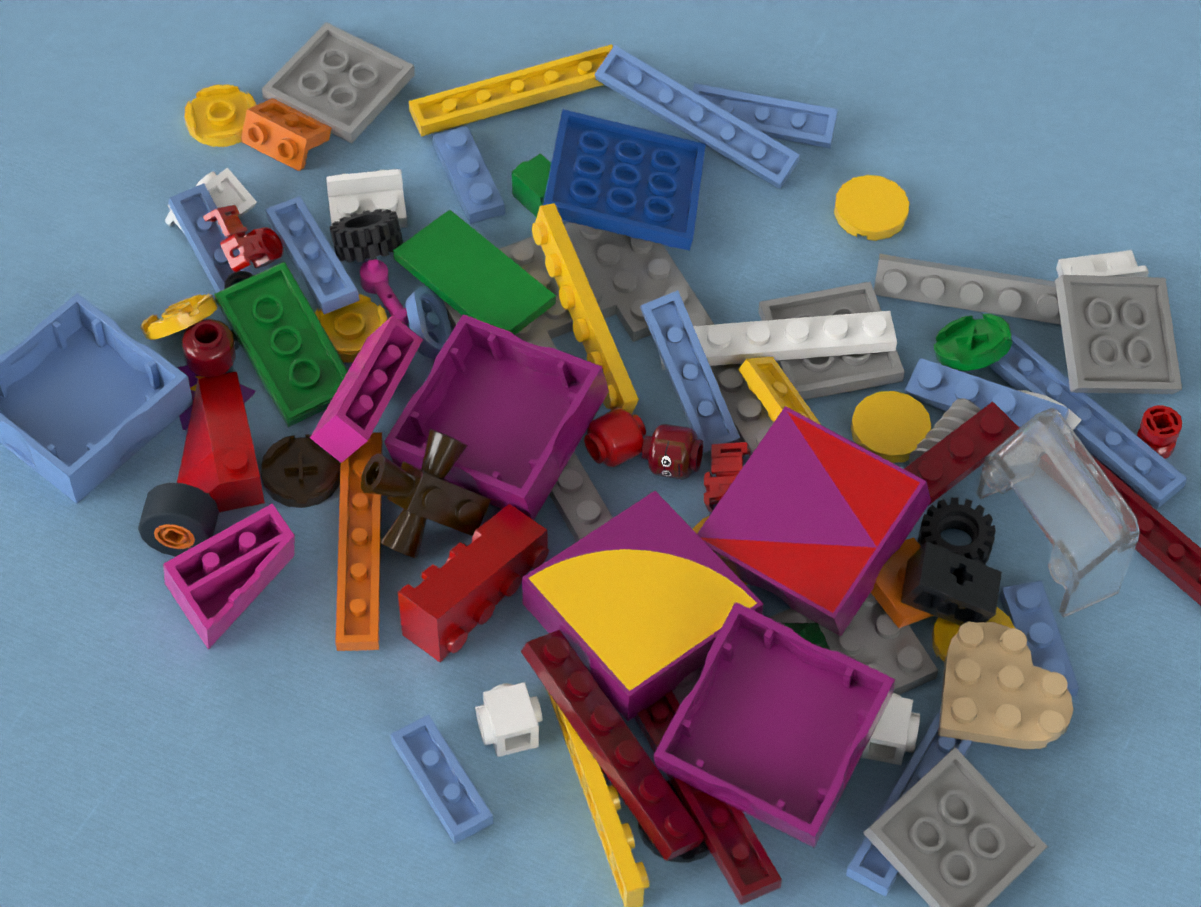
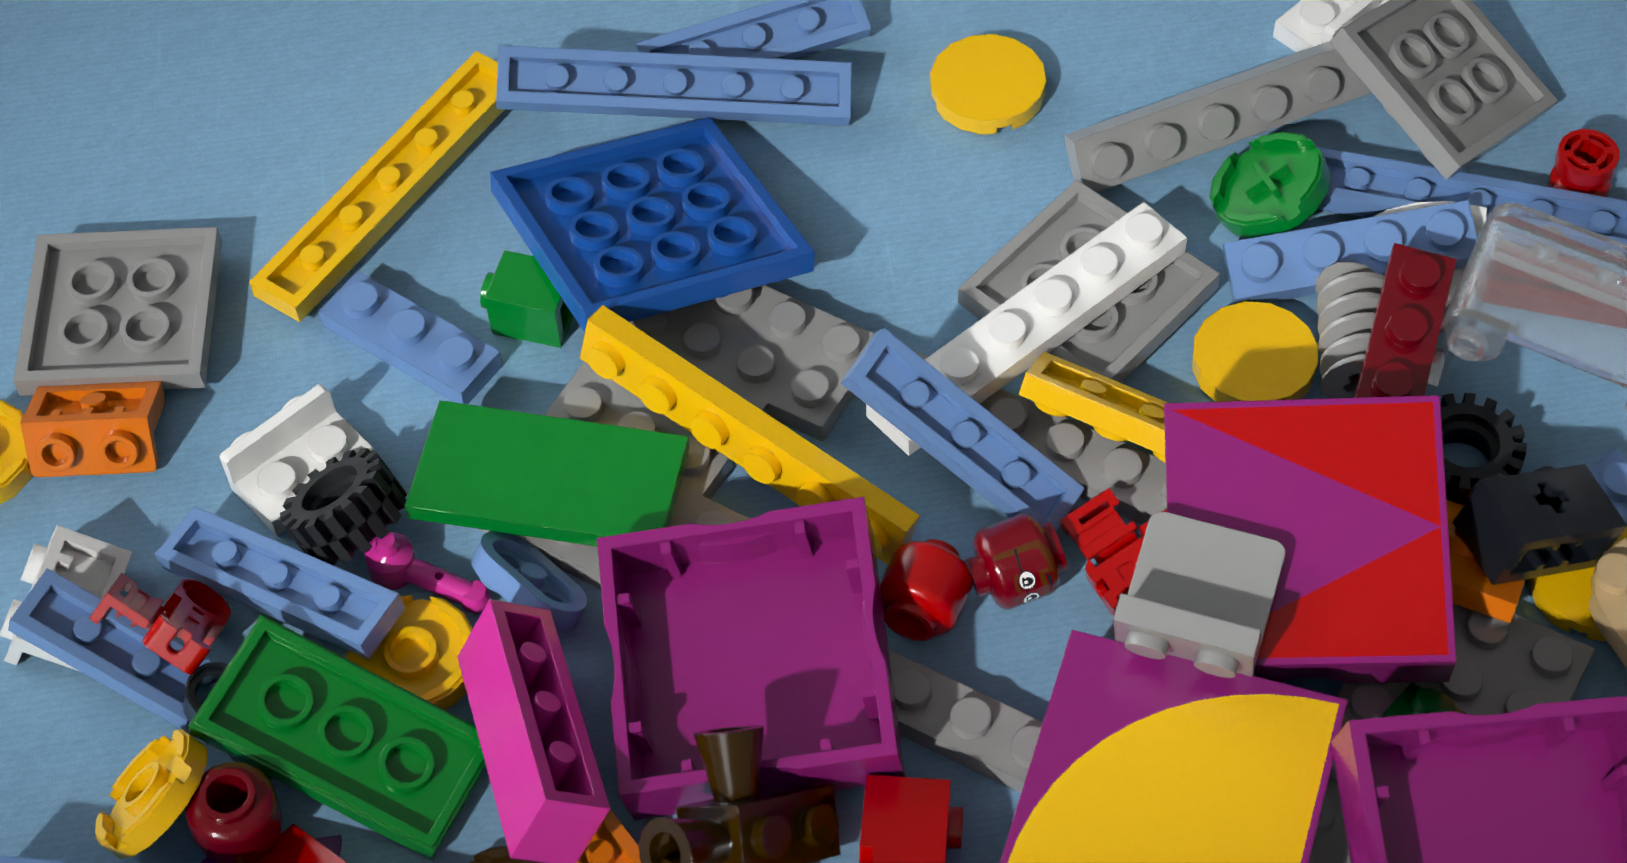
camera: 30 degrees left, 0 degrees up
none -> light grey bracket [1113,512,1285,678]

